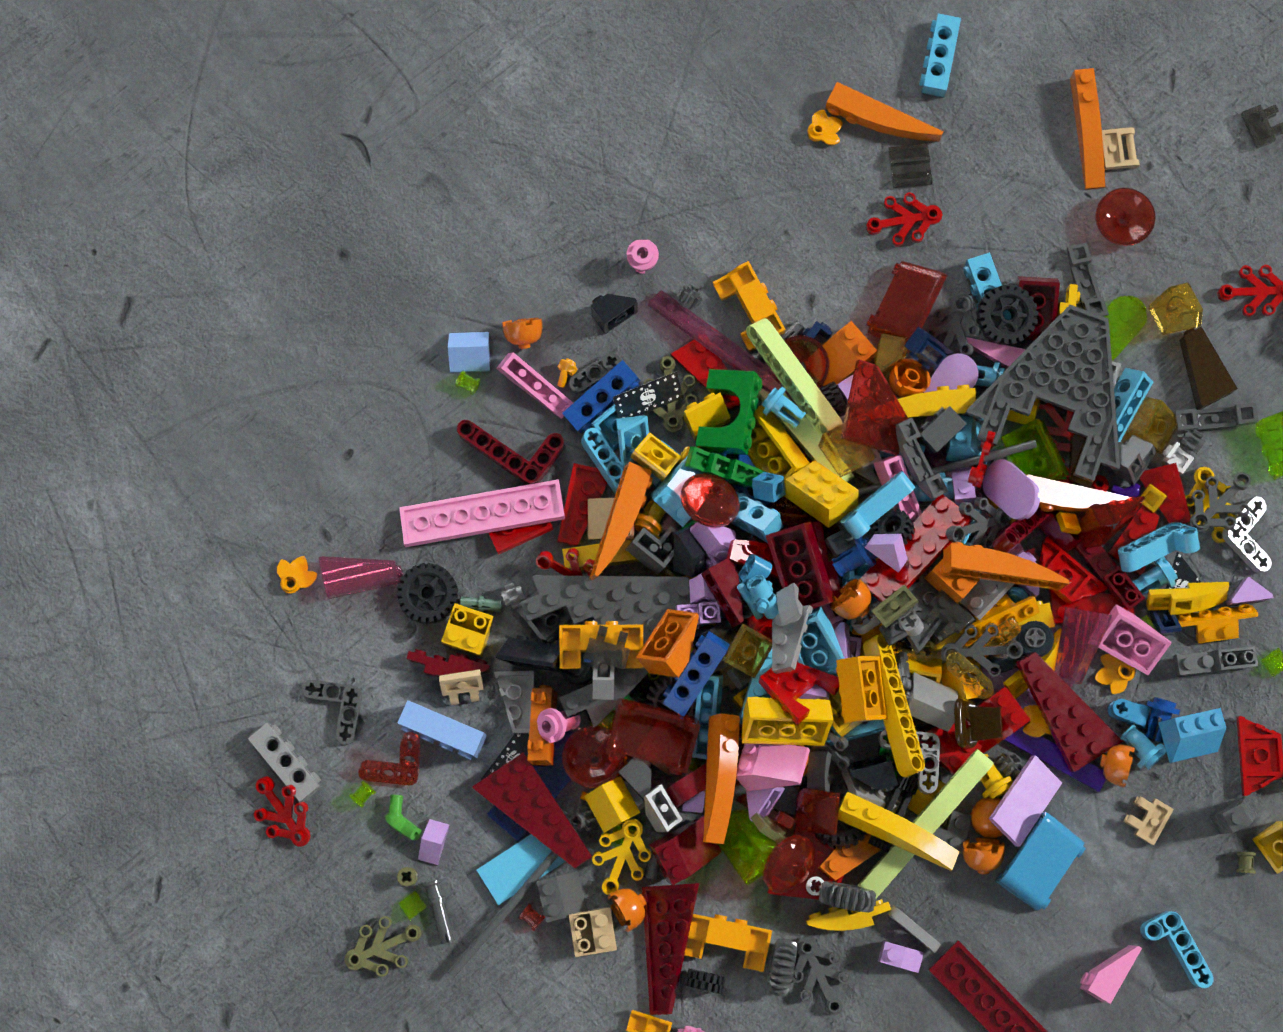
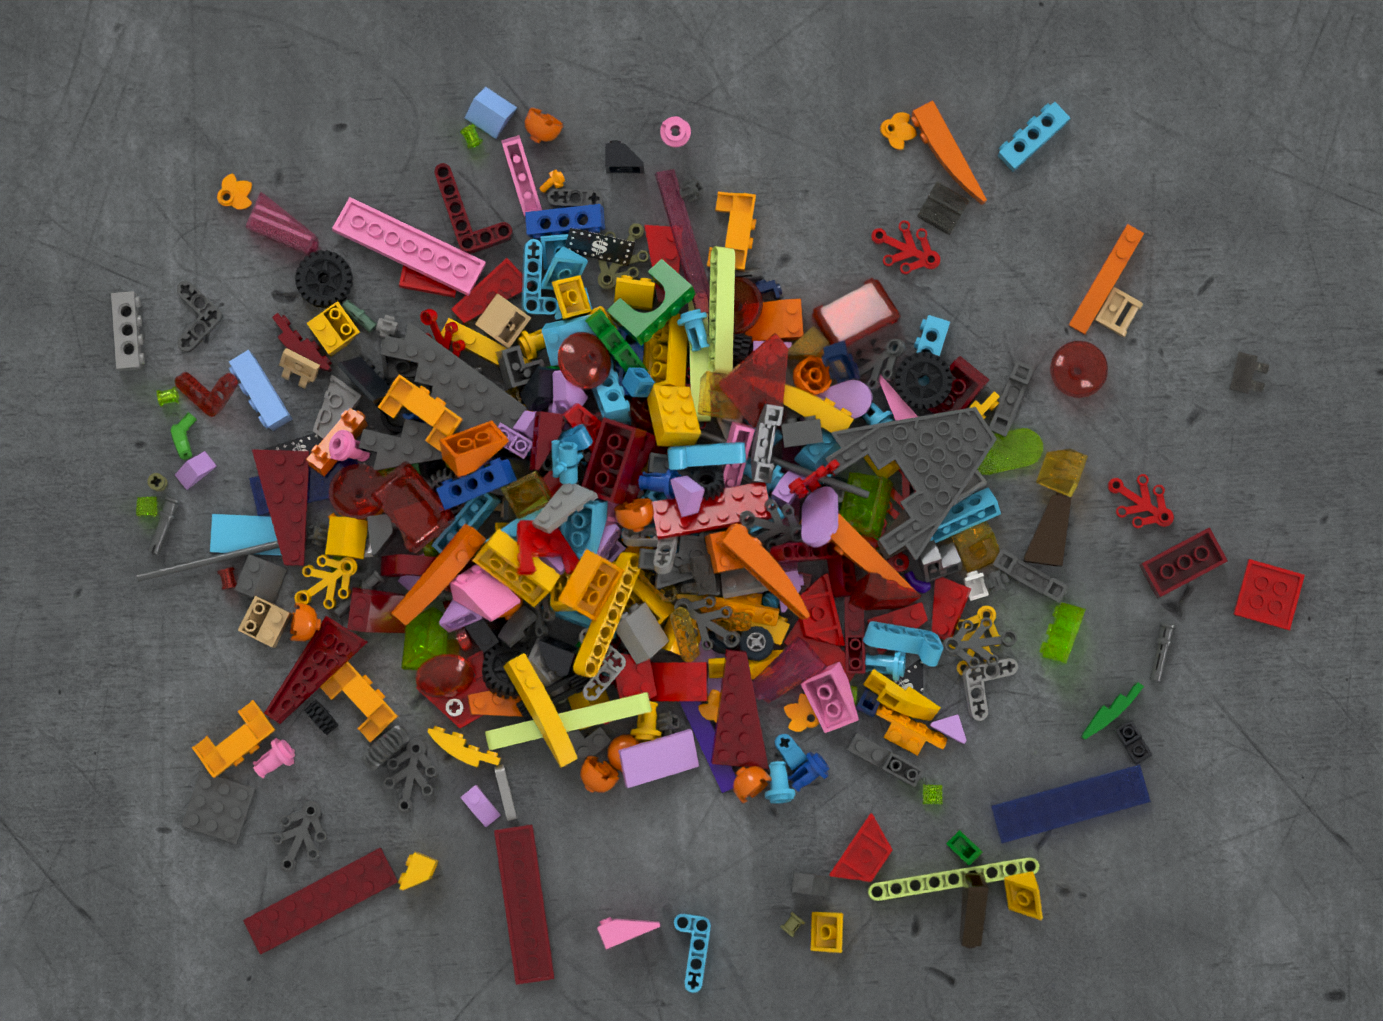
camera: 35 degrees right, 5 degrees up
red plant [254,776,311,847] -> none
olive plant [345,916,422,977] -> none
clear smoke plate [584,625,630,669] -> none
orange slope [589,462,653,580] -> none
light grey slope [593,653,615,700] -> none
light grey slope [644,784,683,832] -> none
olive plate [751,812,789,848] -> none
light grey slope [777,583,803,626] -> none
clear red slope [795,788,840,836] -> none
dark grey gear [819,881,876,913] -> none
olive plate [872,584,918,628] -> none
dark grey axle [895,651,912,691] -> none
dark brown piece [954,698,1003,749] -> none
dark azure windscreen [995,812,1086,911] -> none
yellow tile [1056,511,1082,535] -> none
tan plate [1123,796,1174,845] -> none
yellow tile [1137,484,1167,513] -> none
dark azure slope [1158,708,1226,763] -> none

